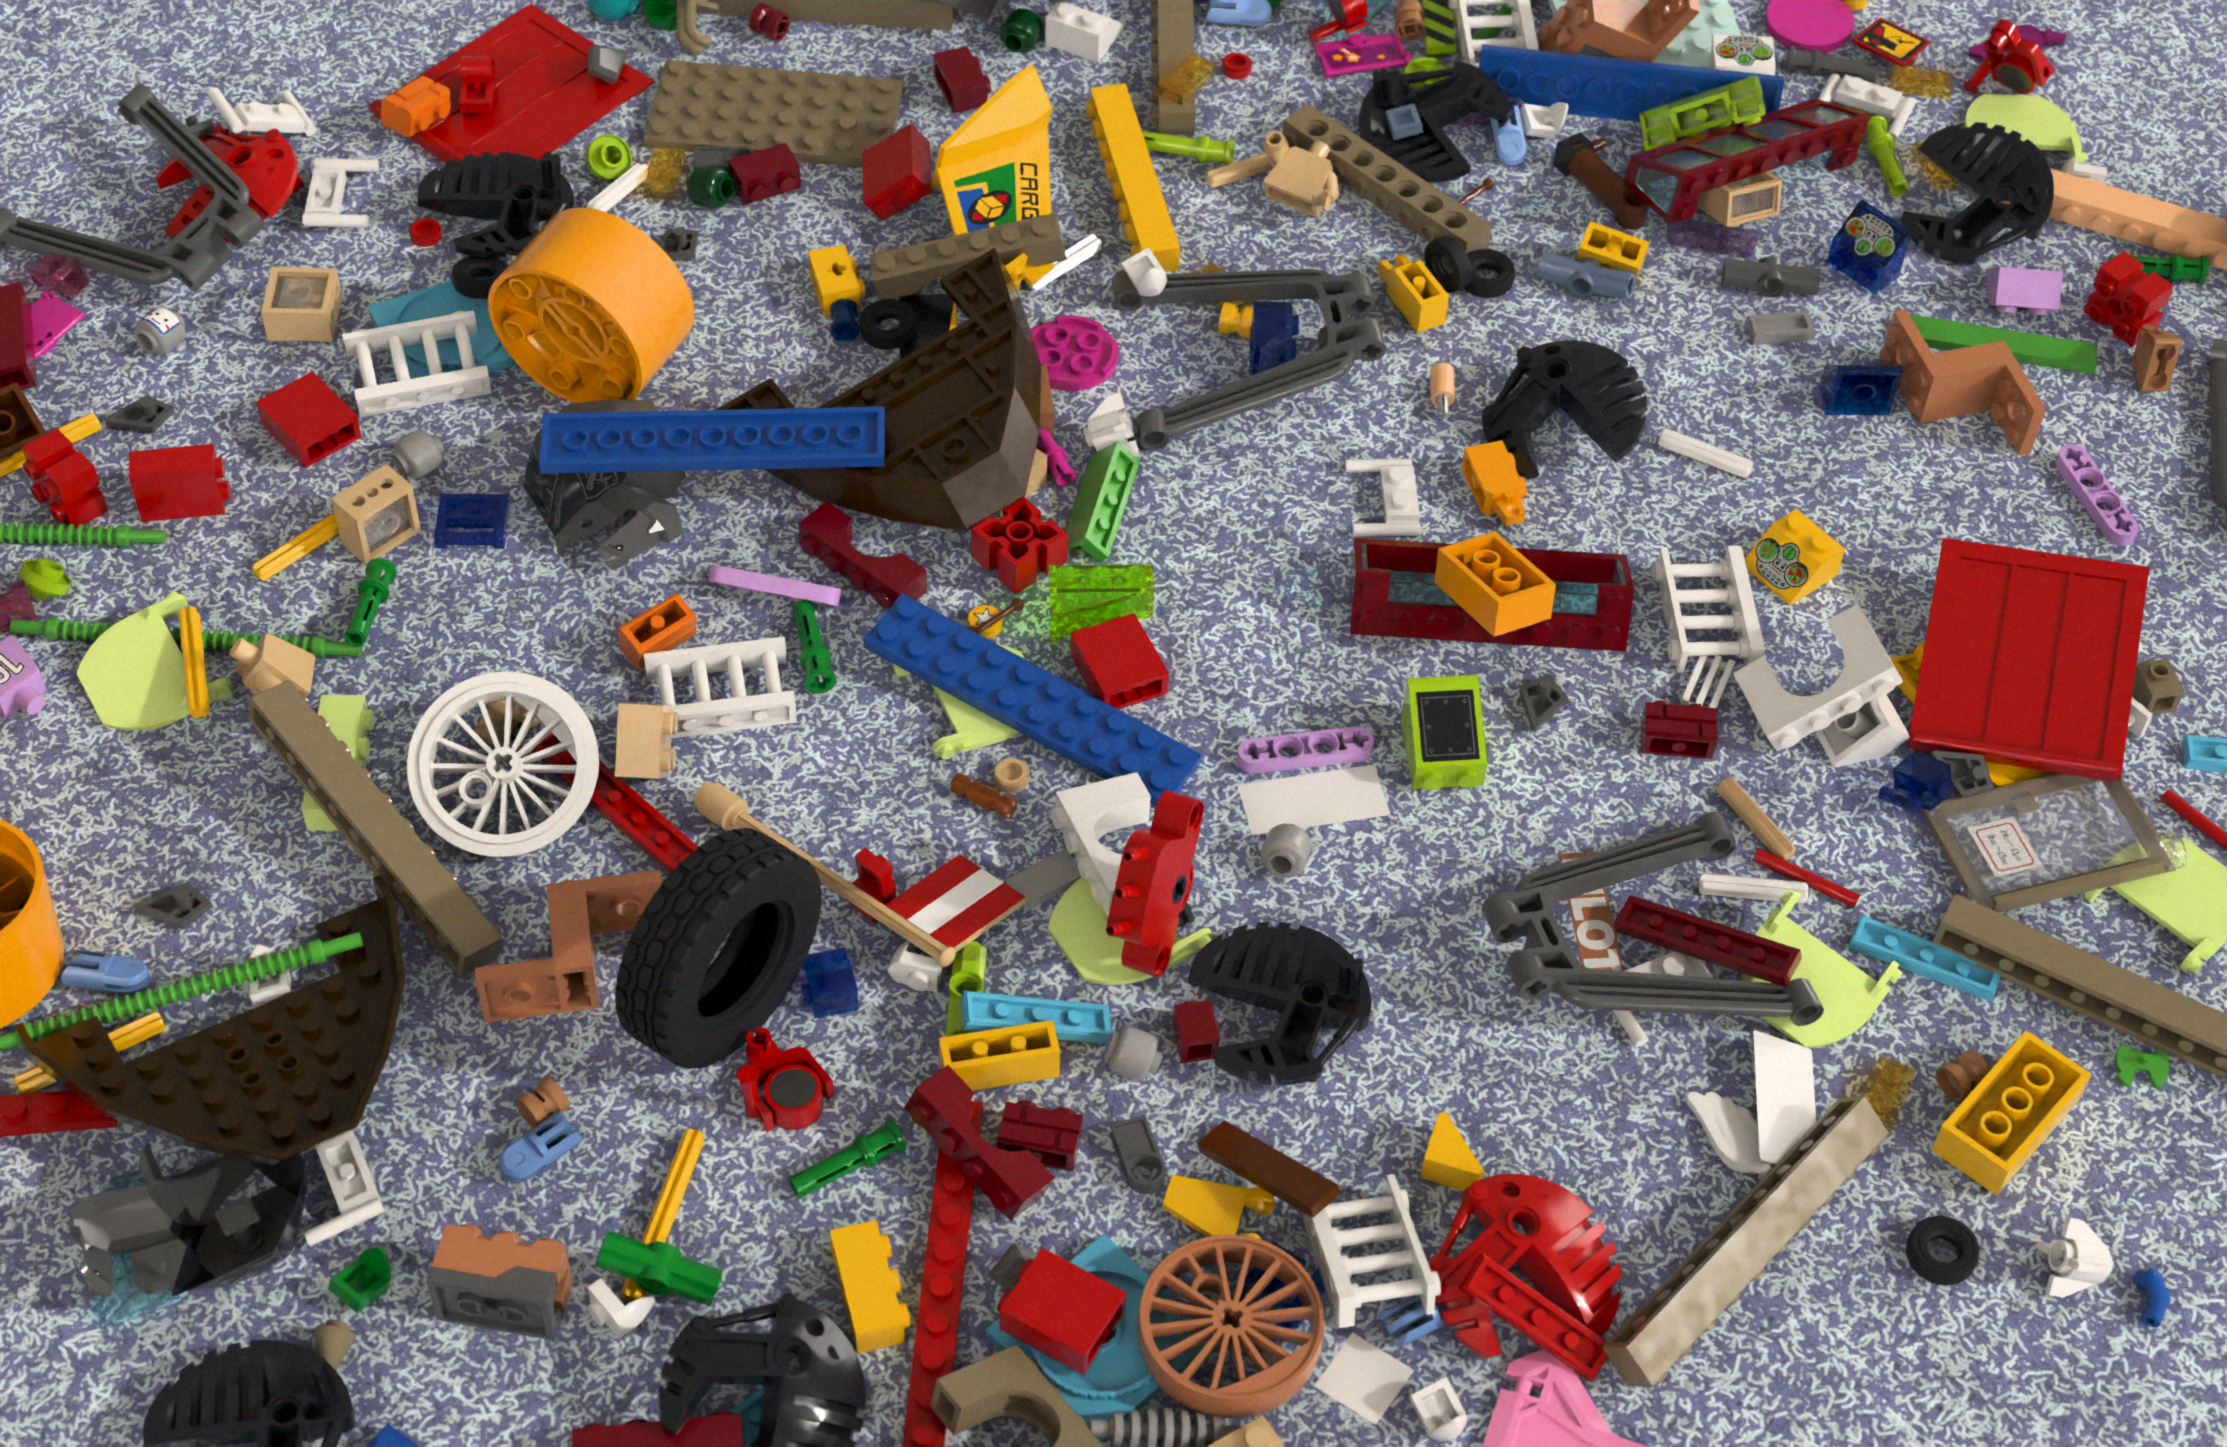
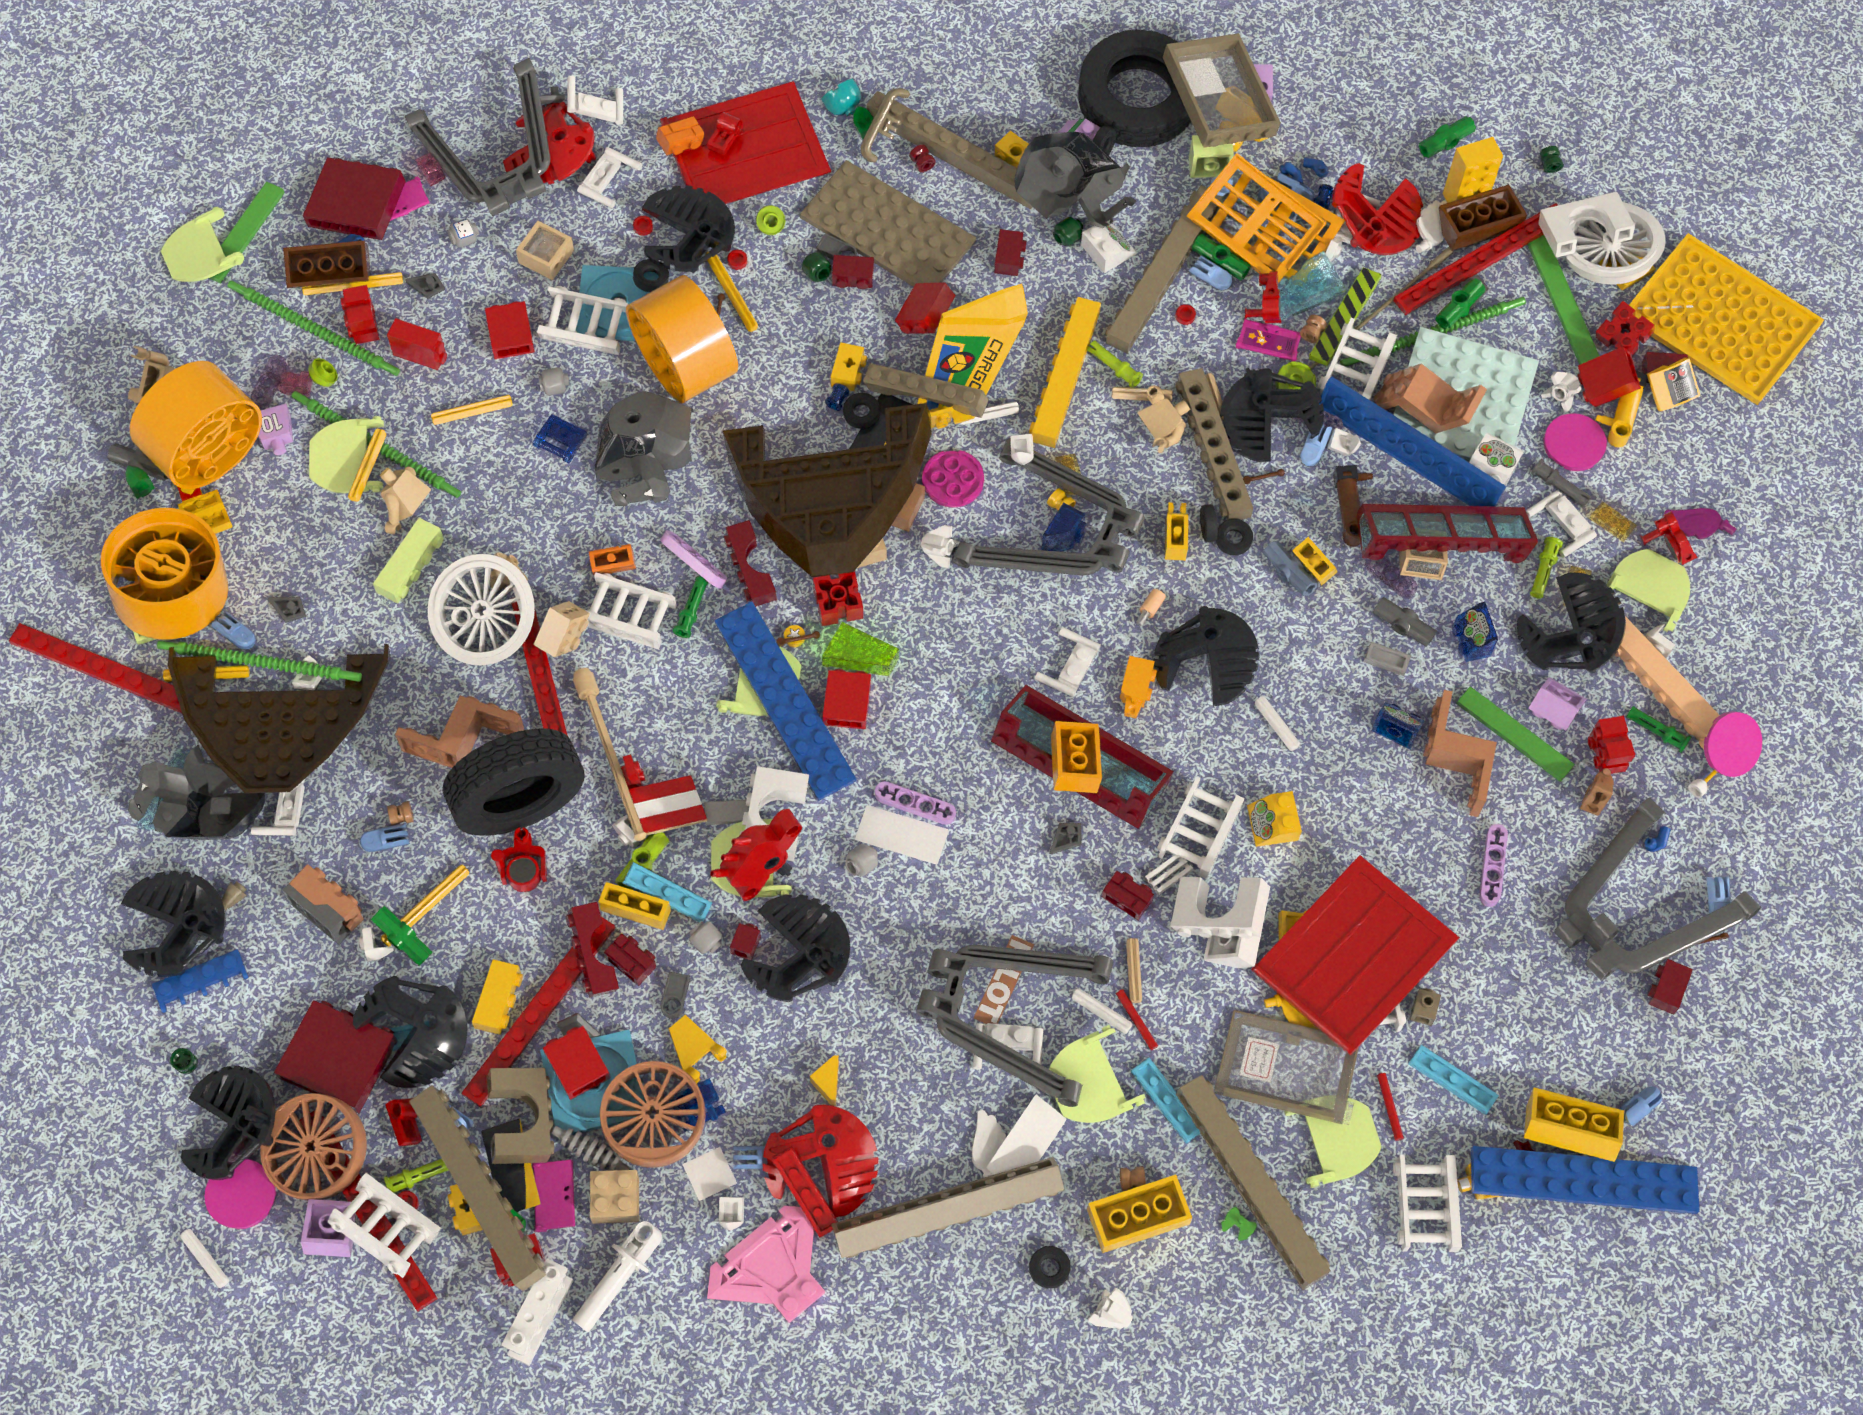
camera: 30 degrees right, 15 degrees up
dark tan brick [248,680,502,979] -> none
green plate [328,1247,391,1313] -> none
tan piece [331,463,421,566] -> none
green pin [344,558,397,647] -> none
blue plate [539,406,885,474] -> none
white axle [586,163,650,212] -> none
dark grey piece [588,45,628,84] -> none
clear yellow plate [644,147,686,200] -> none
dark grey piece [657,227,699,261] -> none
green pin [788,1119,906,1200] -> none
clear blue brick [800,947,859,1019] -> none
dark orange axle [950,773,1017,818] -> none
tan tile [994,758,1029,793] -> none
dark pink pin [1036,428,1076,487] -> none
bright green panel [1064,442,1140,562] -> none
clear yellow plate [1157,53,1217,105] -> none
reddish brown tile [1197,1120,1340,1218] -> none
white fence [1301,1174,1441,1328] -> none
sand blue tile [1385,103,1423,140] -> none
slope [1400,675,1487,790] -> none
dark red plate [1614,895,1802,987] -> none
lime bracket [1639,75,1766,151] -> none
piece [1852,17,1931,71] -> none
clear yellow plate [1863,1056,1916,1135] -> none
clear blue brick [1878,750,1953,814] -> none
dark grey piece [1929,750,1995,798] -> none
blue arm [2134,1268,2170,1328] -> none

